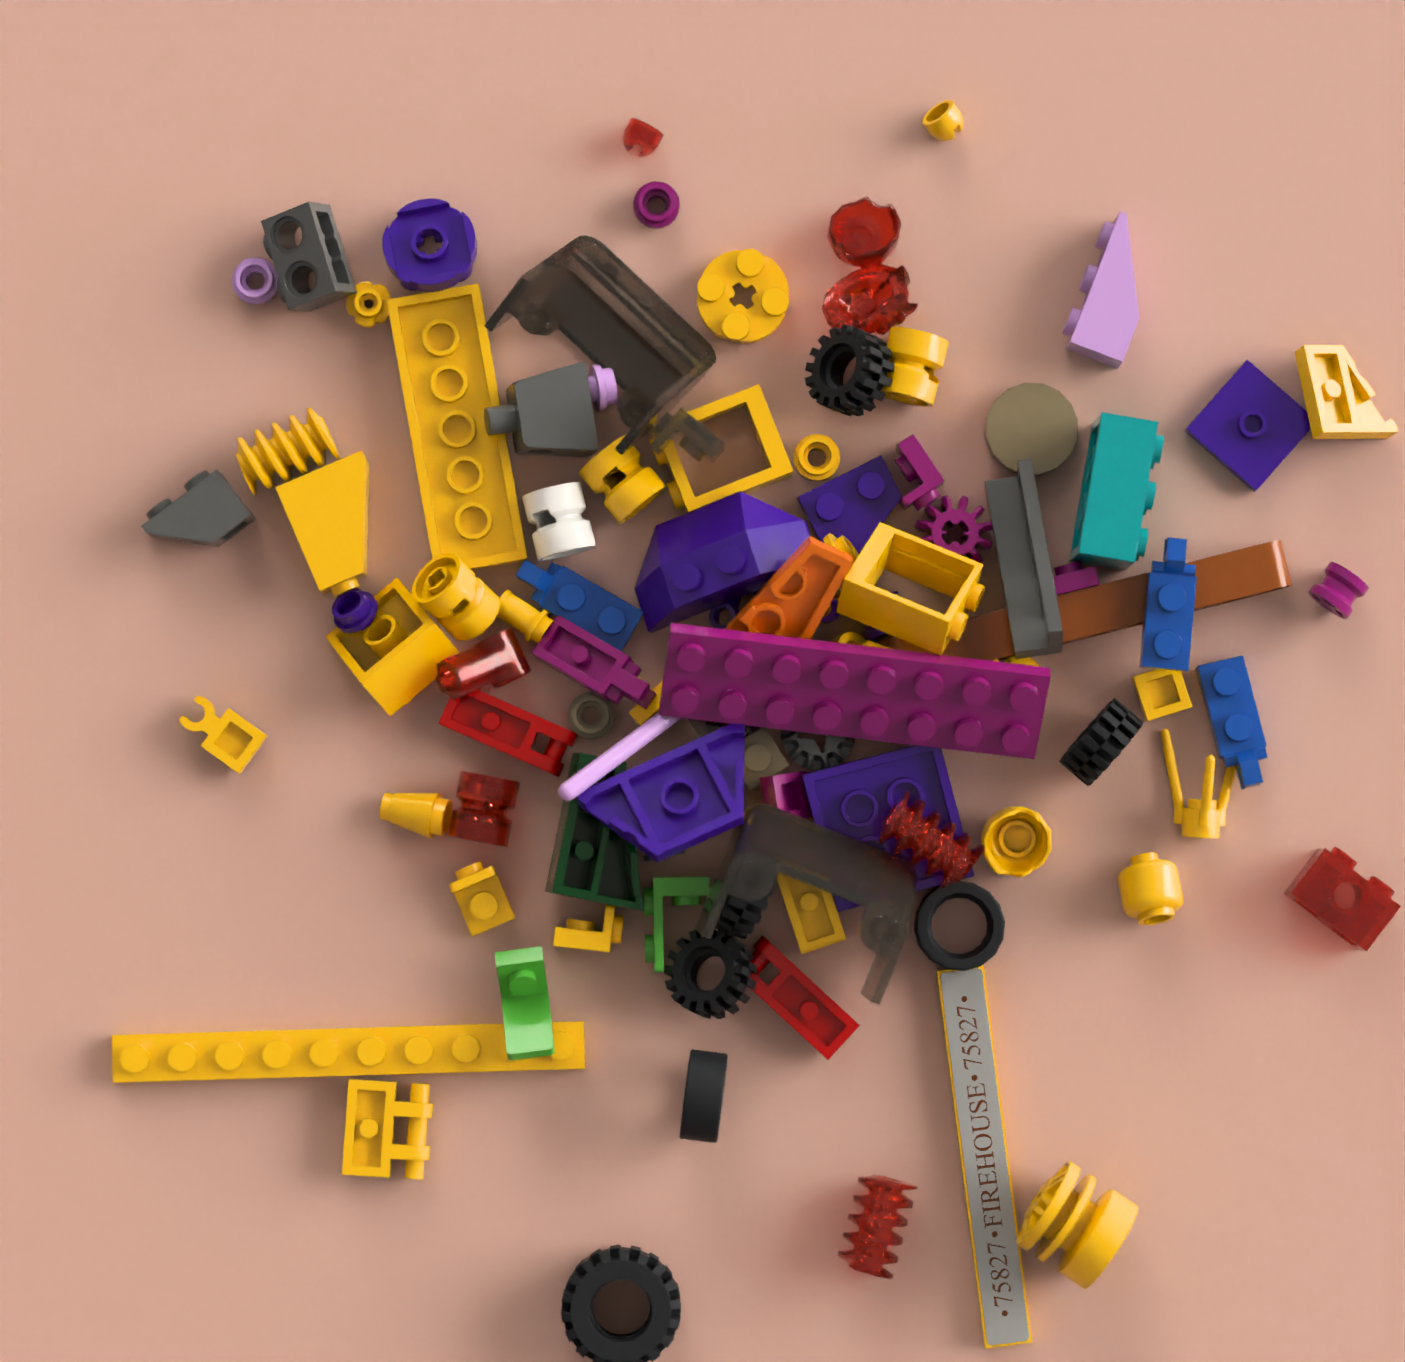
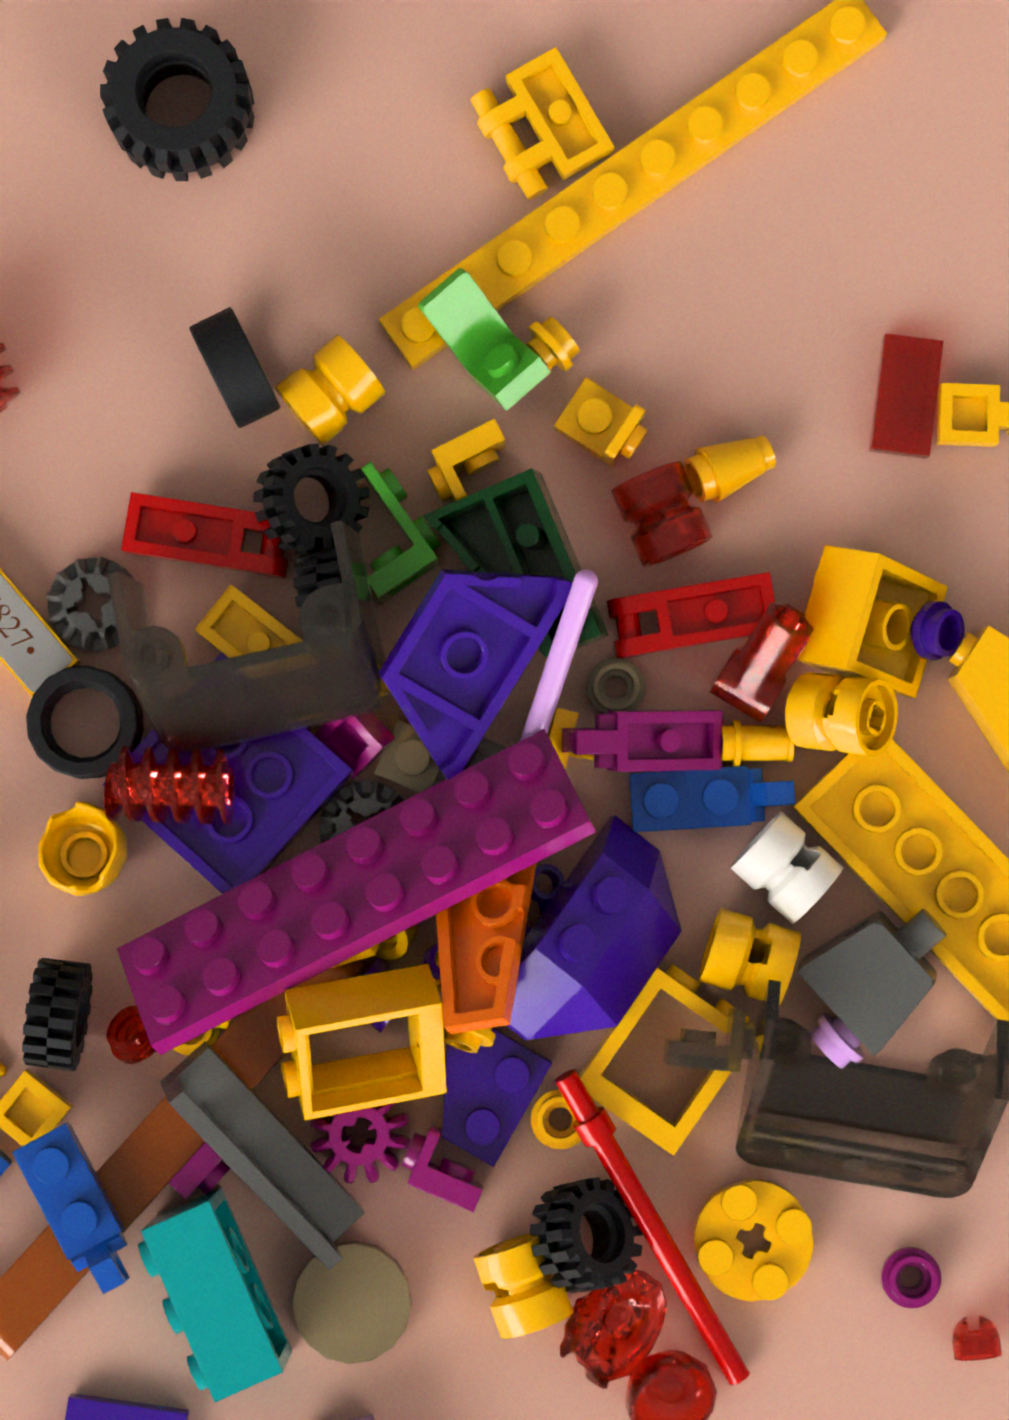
camera: 150 degrees right, 0 degrees up
none -> dark grey gear [46,557,142,651]
none -> clear red plate [106,1006,156,1064]
none -> yellow wheel [274,334,386,446]
none -> yellow plate [527,316,580,372]
none -> red bar [554,1069,750,1385]
none -> clear red tile [869,333,944,459]

